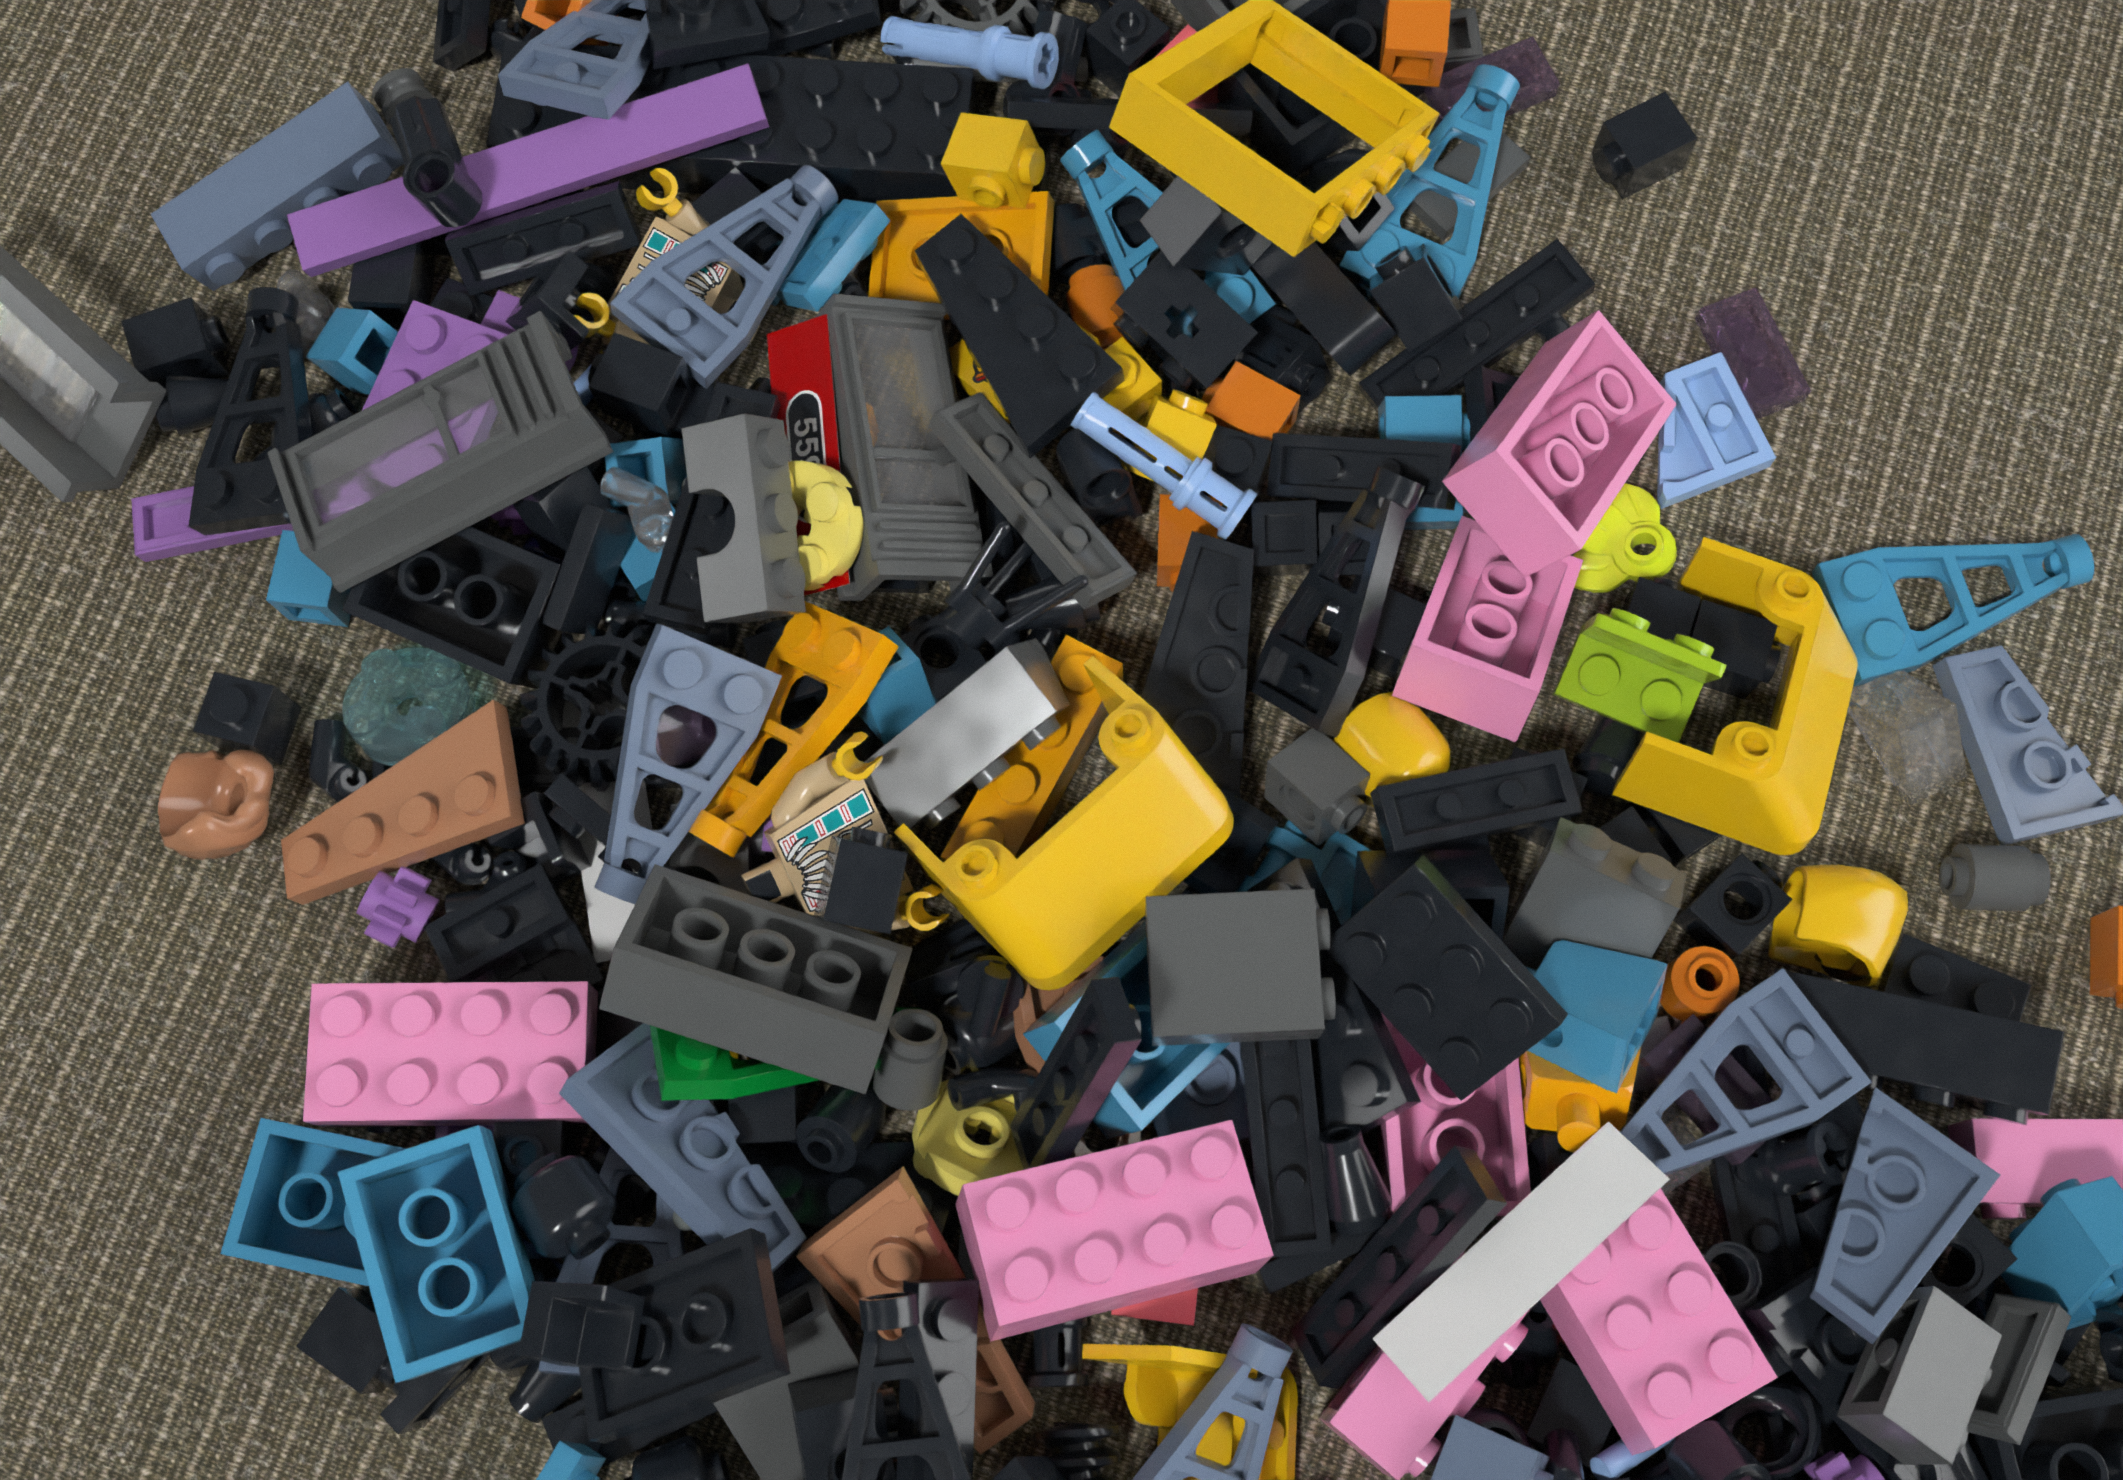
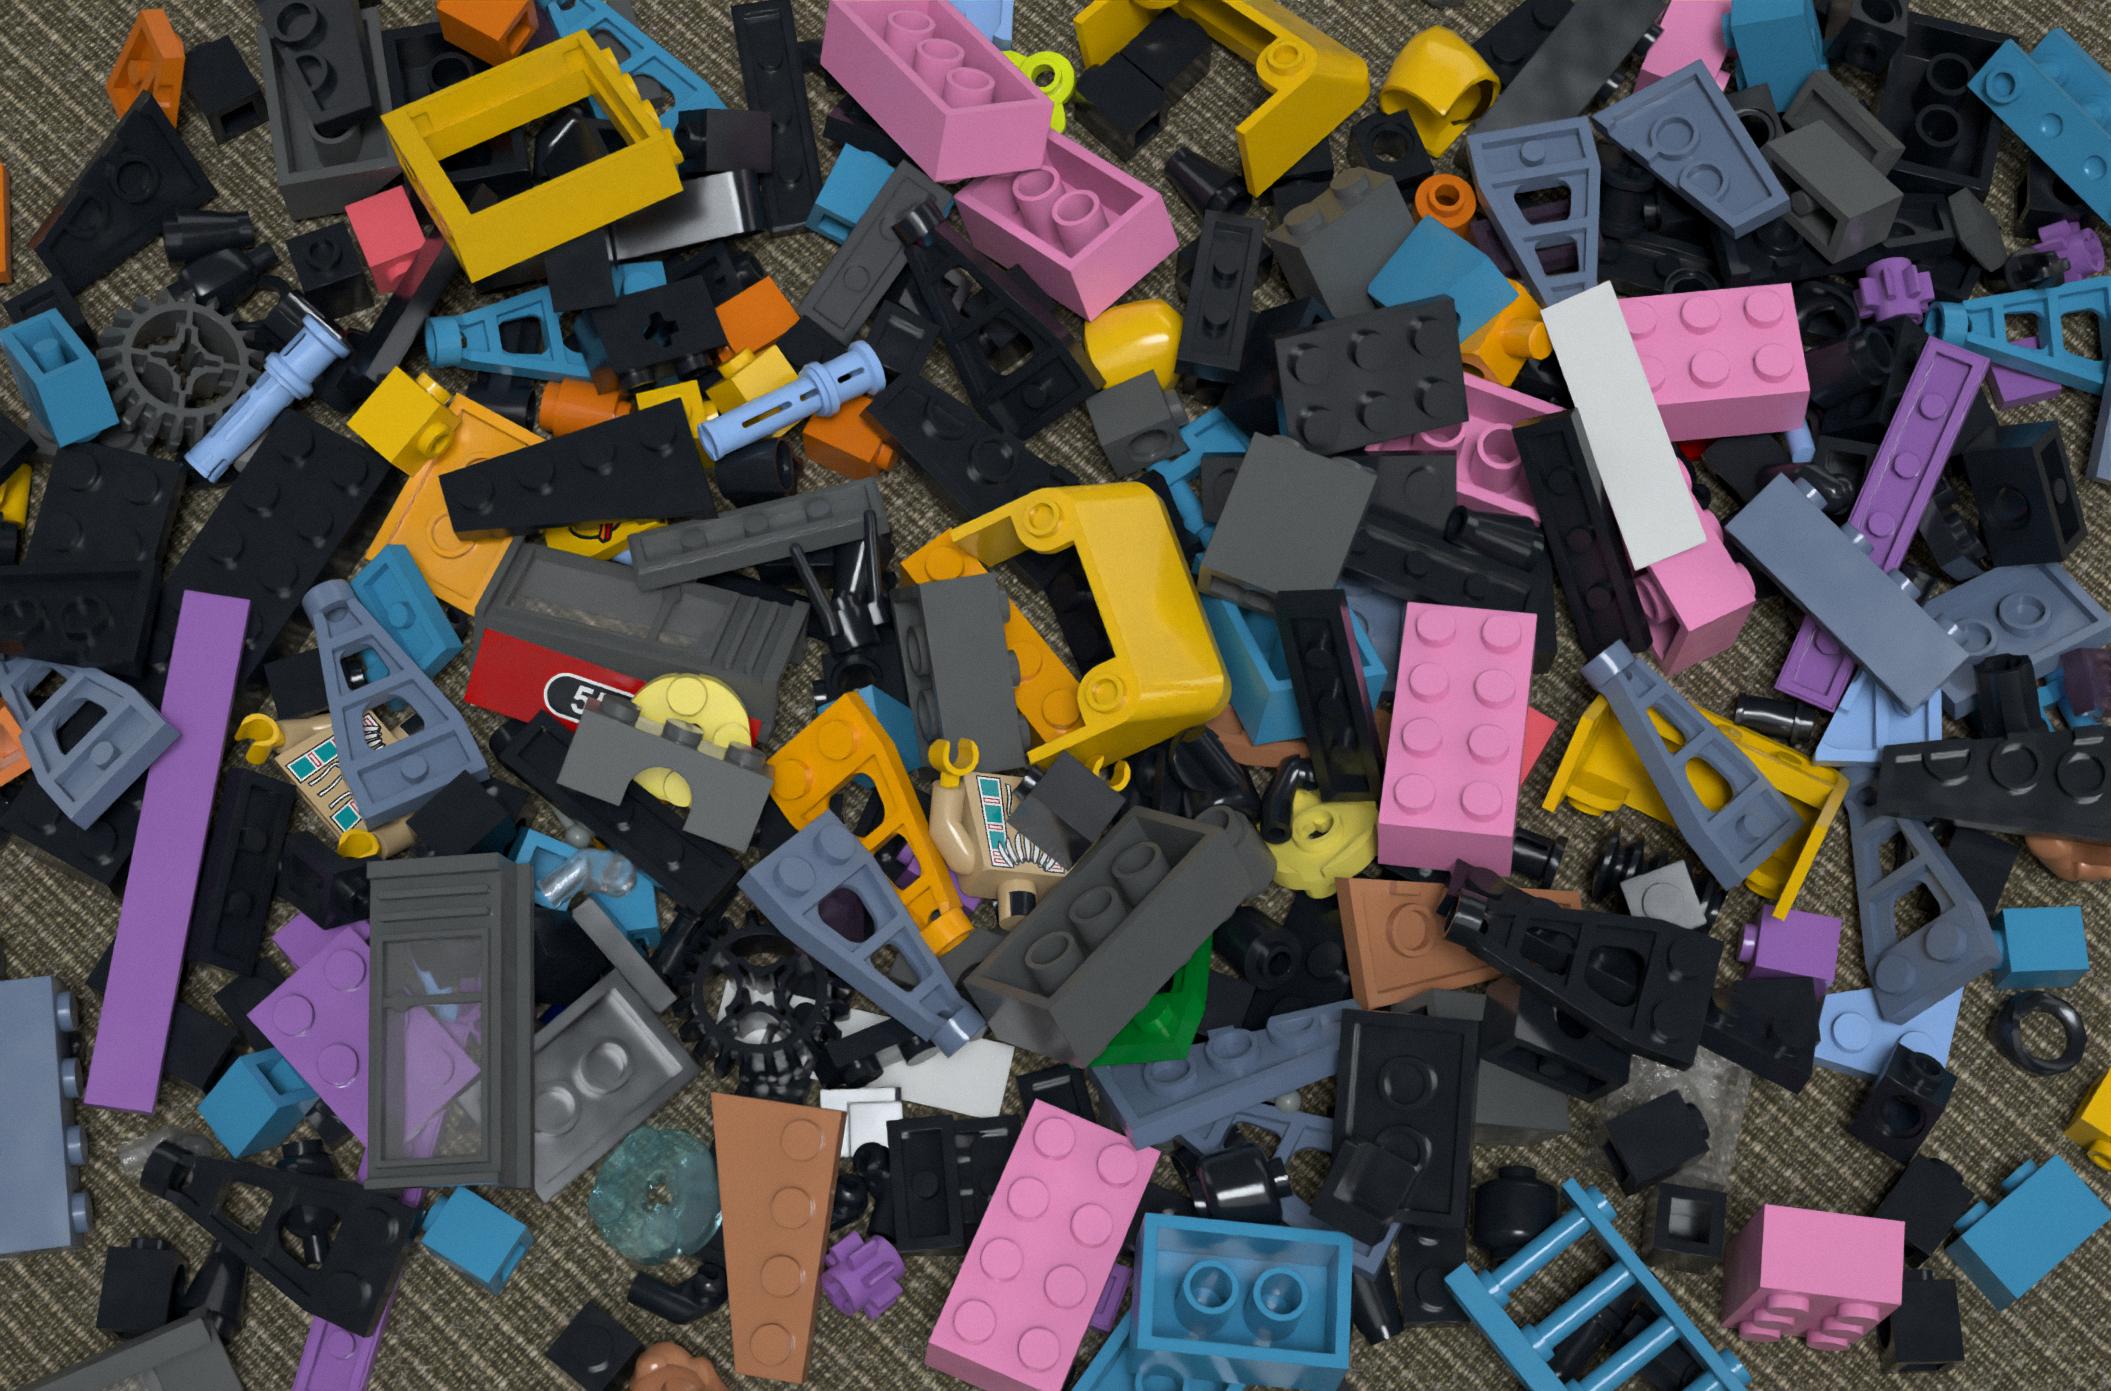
camera: 75 degrees left, 5 degrees down
black piece [390,96,483,228] -> none
lime bracket [1552,608,1727,743] -> none

